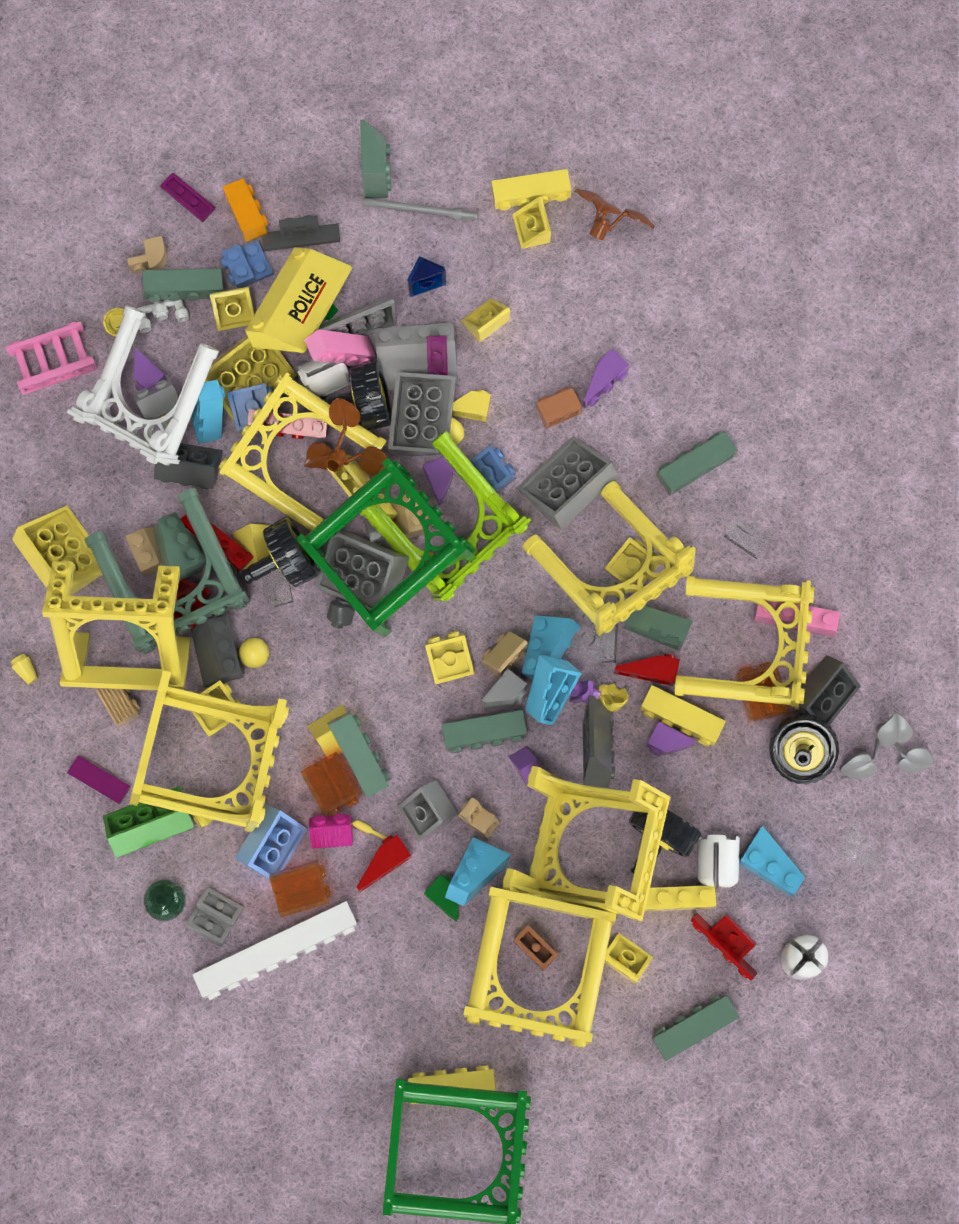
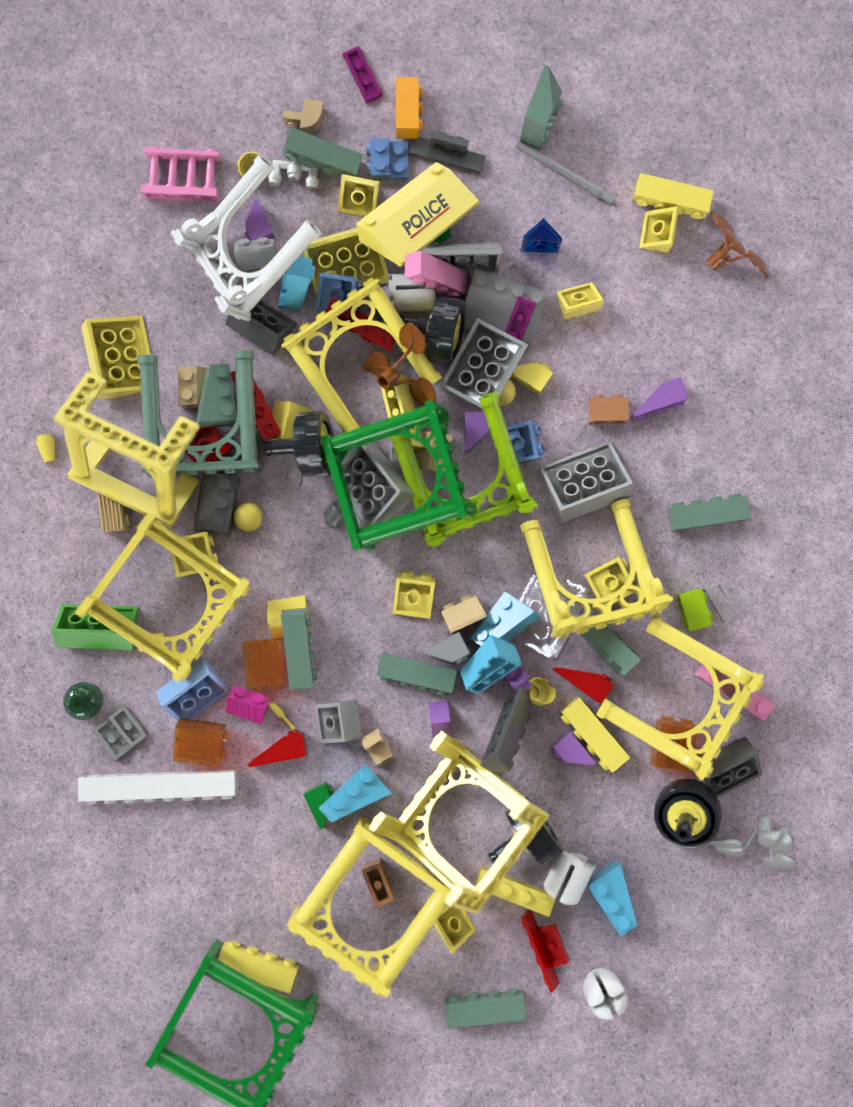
camera: 25 degrees right, 10 degrees up
magenta tile [67,756,131,804] -> none
none -> lime brick [676,588,713,632]

